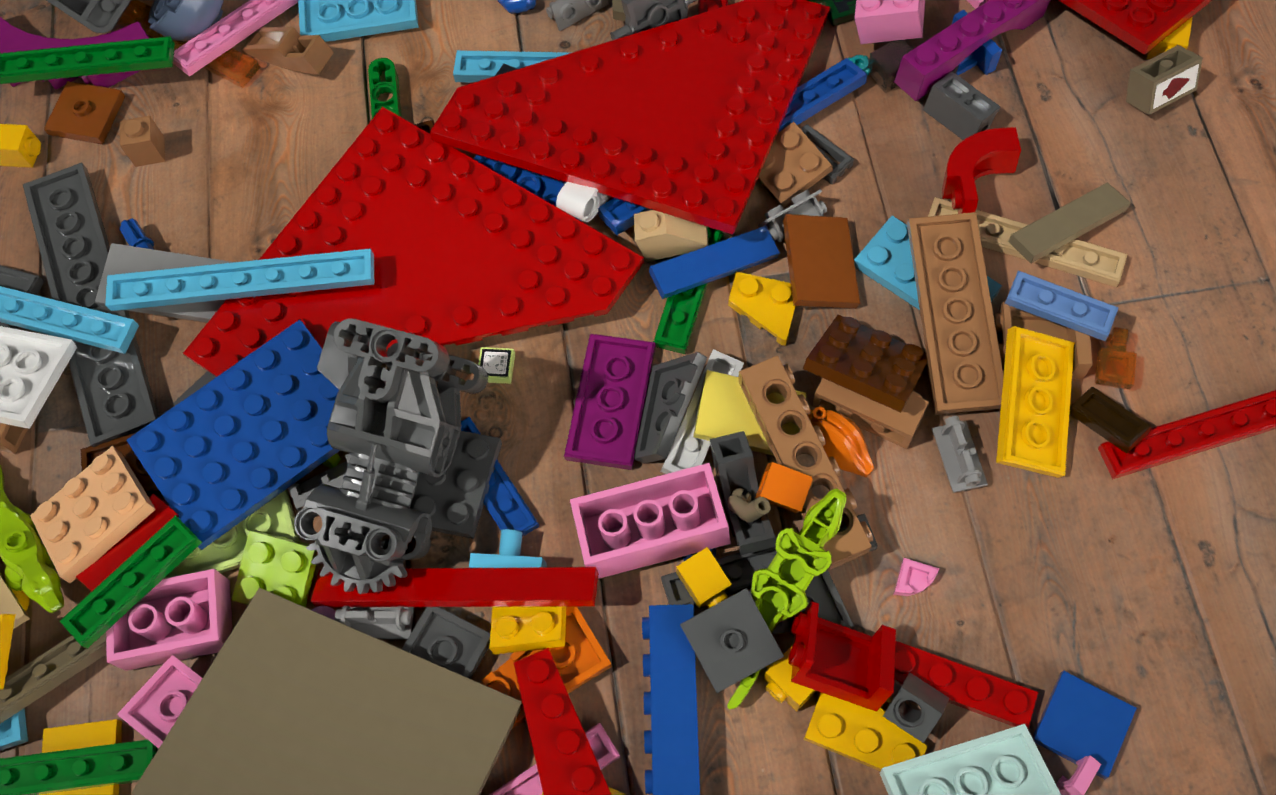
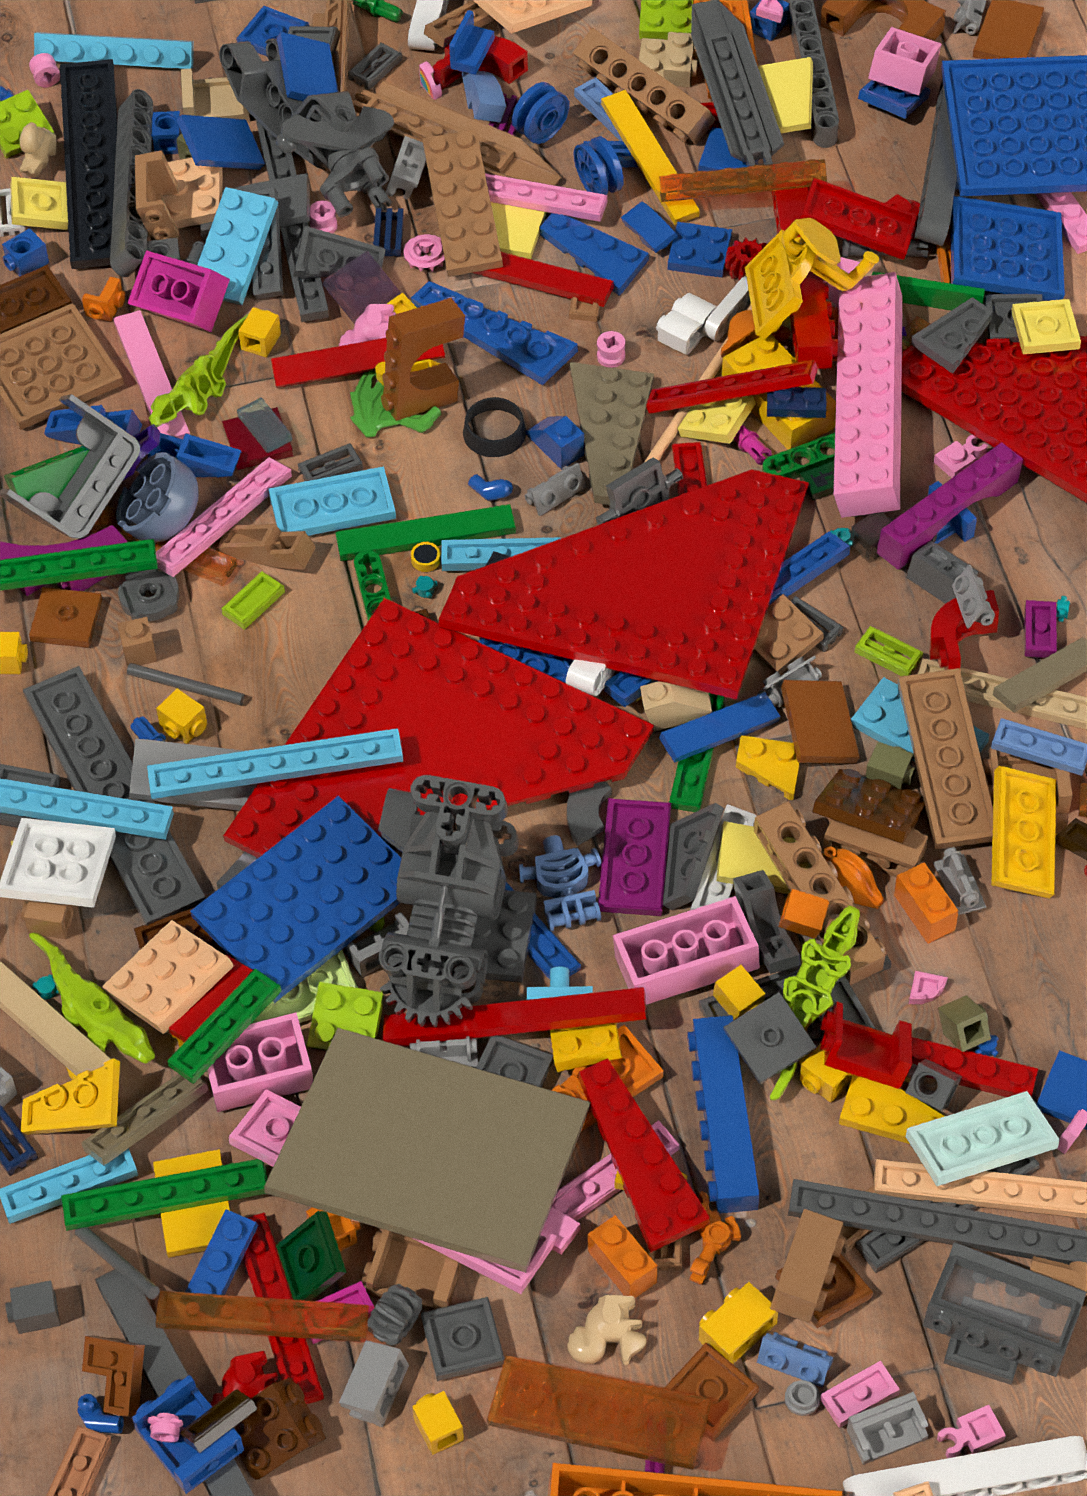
camera: 10 degrees left, 10 degrees down
tile [478,347,515,384] -> none
dark tan arm [727,488,771,523] -> none
none -> dark grey plate [118,569,180,621]
none -> dark grey bar [127,663,245,705]
none -> yellow brick [156,688,208,744]
none -> lime tile [221,571,285,630]
none -> green tile [335,504,516,561]
none -> tile [411,542,441,572]
none -> teal piece [412,576,438,598]
none -> medium blue piece [519,835,602,931]
none -> dark grey tile [567,781,612,846]
none -> lime tile [854,626,923,676]
none -> olive brick [866,742,916,790]
none -> orange brick [894,862,959,944]
none -> olive brick [938,995,991,1052]
none -> light grey hinge [952,565,995,628]
none -> blue piece [974,1034,999,1057]
none -> magenta plate [1024,600,1057,658]
none -> teal piece [1056,596,1070,622]

